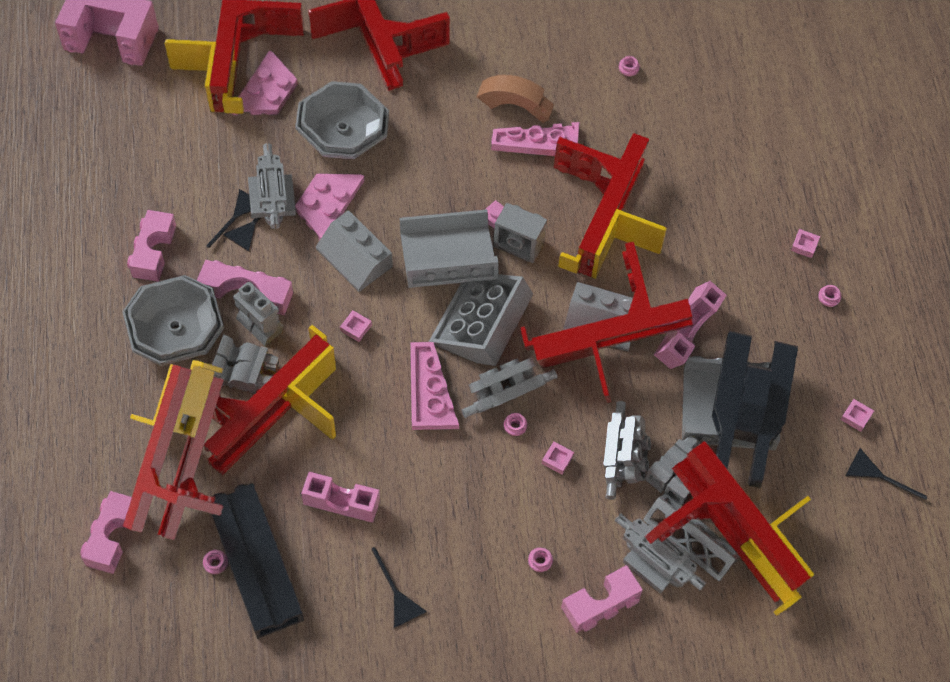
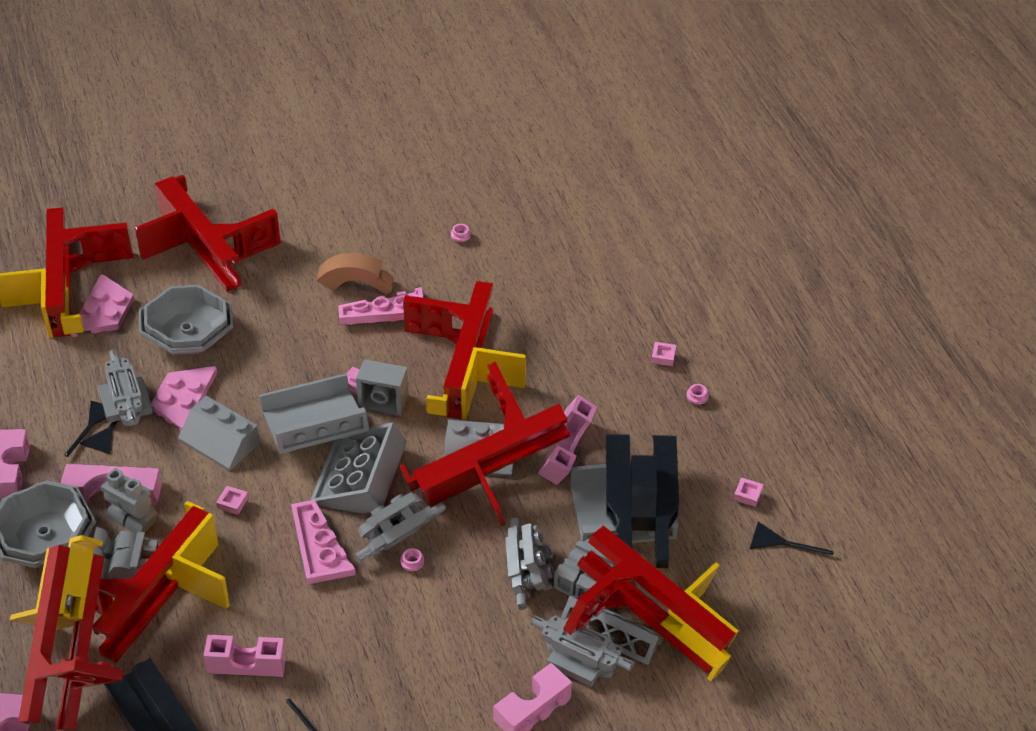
camera: 10 degrees left, 15 degrees down
bright pink plate [528,548,553,572] -> none
bright pink plate [542,441,574,475] -> none

